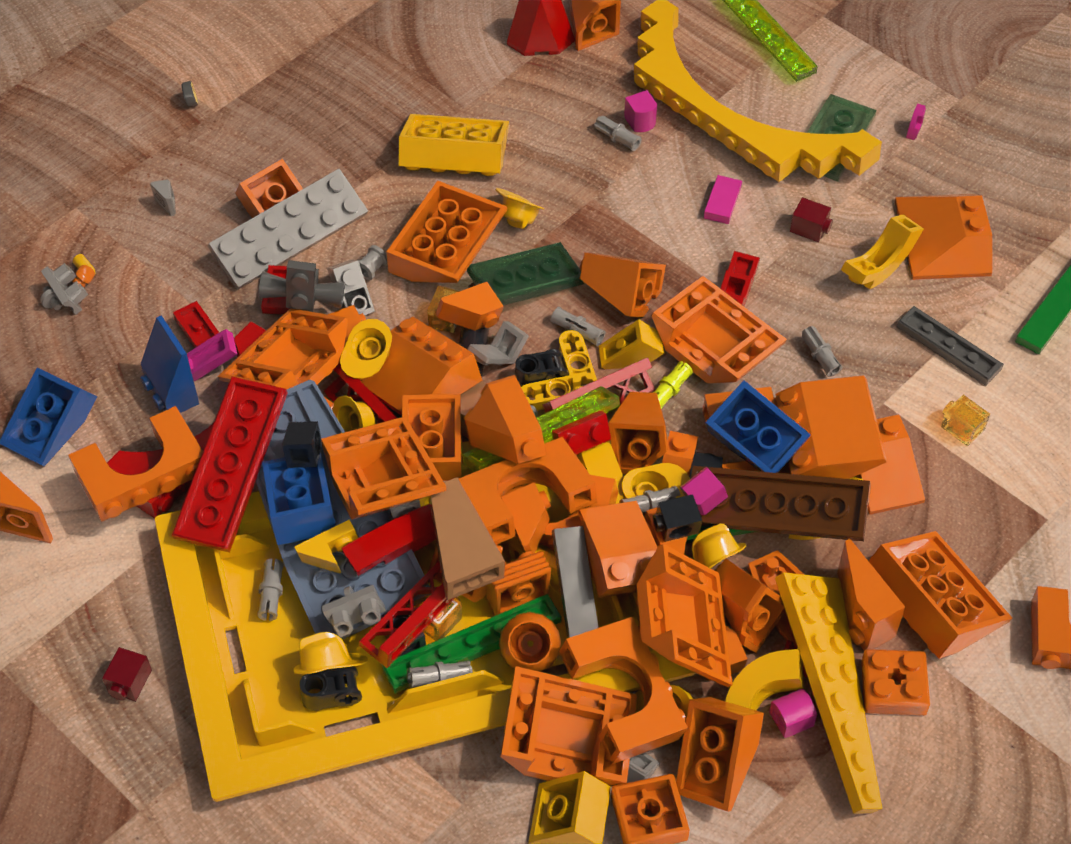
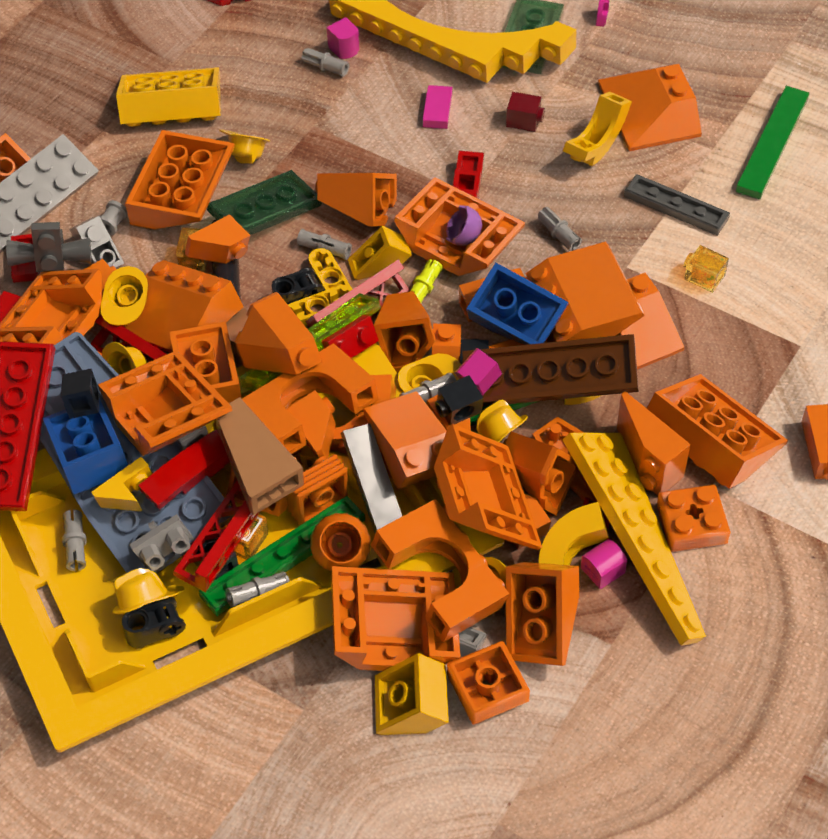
camera: 10 degrees left, 0 degrees up
light grey bracket [467,321,529,366] -> none
none -> medium lavender hair [446,205,482,246]

